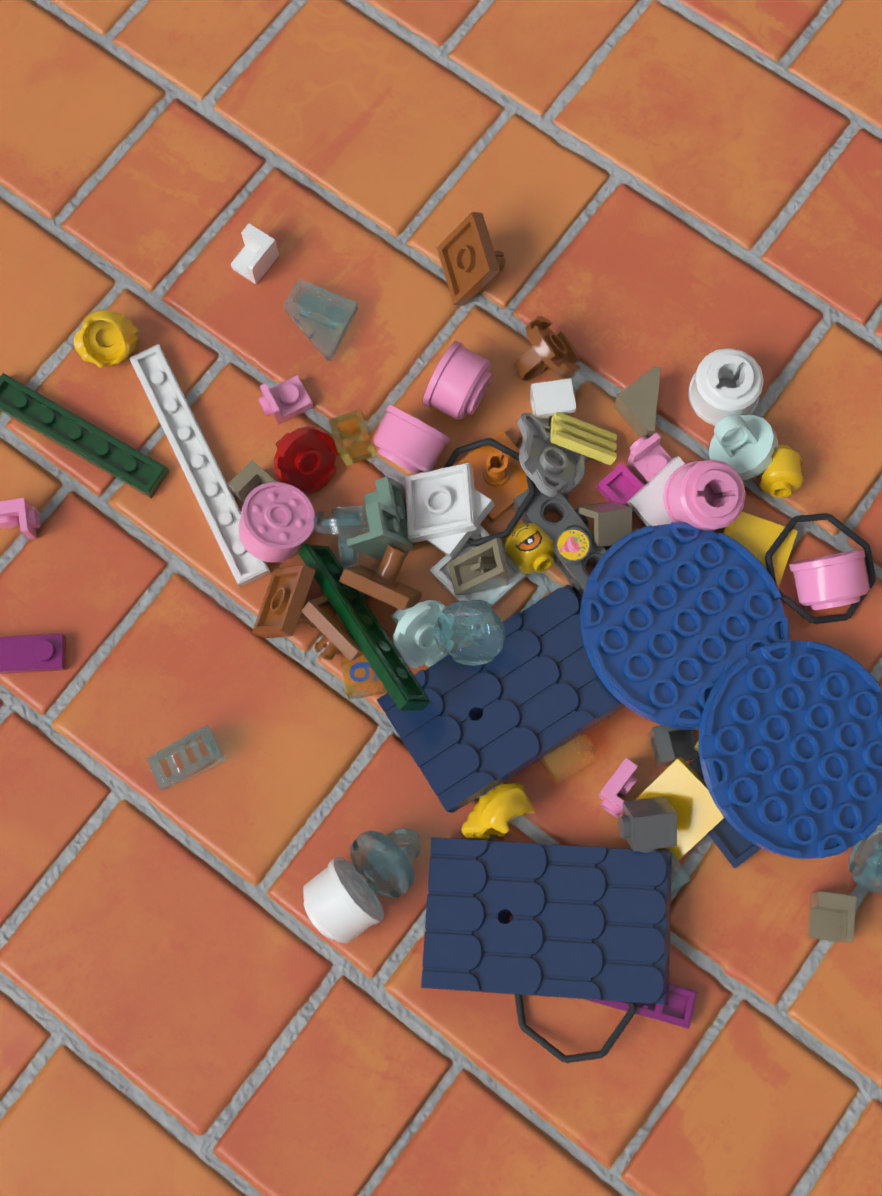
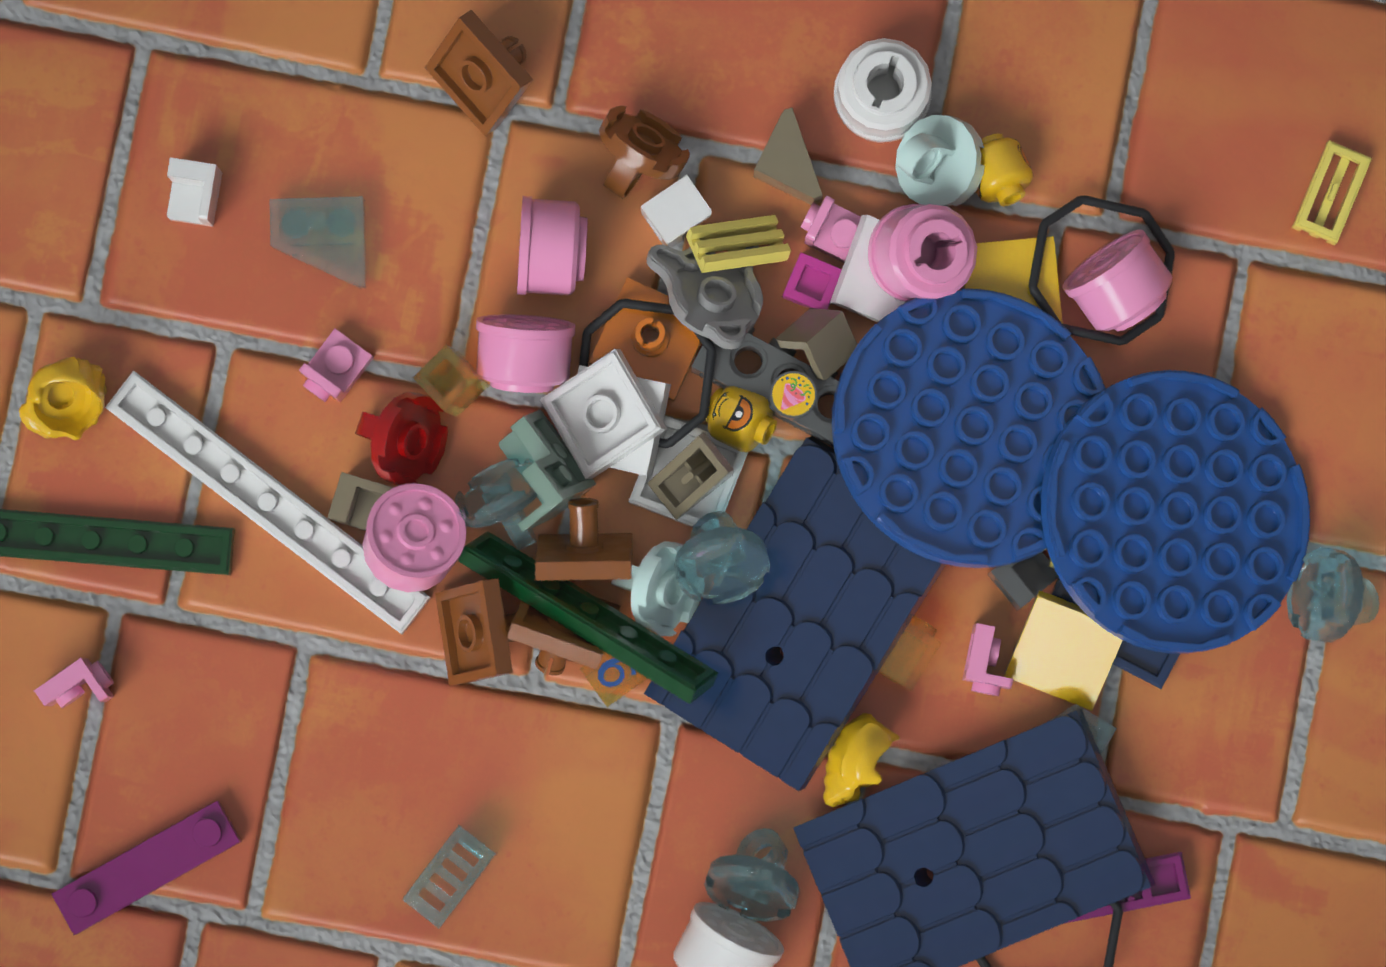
camera: 30 degrees left, 10 degrees up
dark grey brick [618,796,677,853] -> none
dark tan panel [808,891,857,943] -> none

